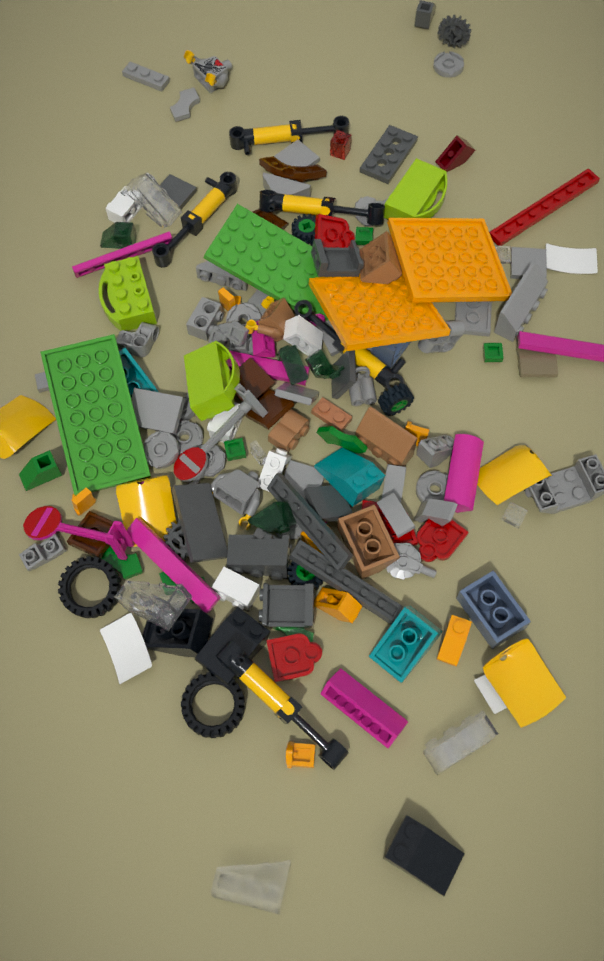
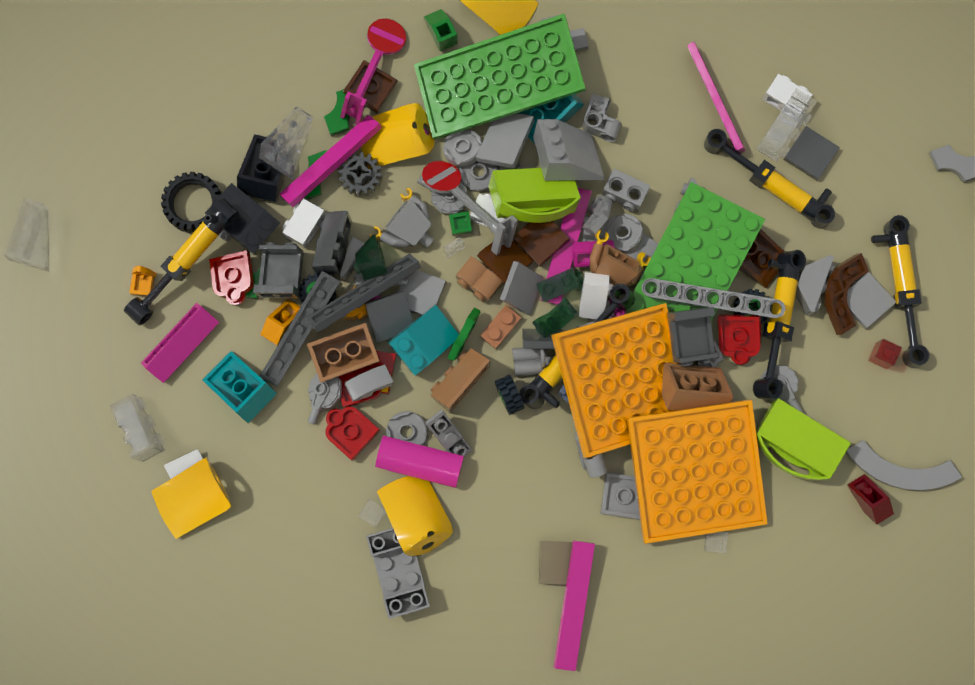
camera: 90 degrees right, 15 degrees up
light grey slope [19,534,67,571] -> none
black tyre [58,556,122,618] -> none
light orange tile [71,488,96,516] -> none
lime piece [99,256,157,331] -> none
clear green slope [100,222,137,249] -> none
white sticker [100,613,152,684] -> none
dark grey tile [171,483,227,563] -> none
light orange tile [218,287,241,312] -> none
white bracket [258,448,292,492] -> none
green plate [355,227,373,245] -> none
dark grey plate [360,125,418,184] -> none
light grey slope [382,464,406,503] -> none
black slope [383,815,465,896] -> none
light orange tile [405,421,430,446] -> none
light grey slope [414,498,458,526] -> none
light orange slope [437,615,472,666] -> none
sand blue brick [456,570,531,650] -> none
green plate [483,343,504,362] -> none
red plate [489,168,600,247] -> none
light grey slope [494,261,548,342] -> none
light grey tile [510,247,547,279] -> none
white sticker [546,243,598,274] -> none
none -> light grey slope [533,119,604,181]
none -> light grey beam [642,278,785,318]
none -> light grey tile [846,440,962,490]

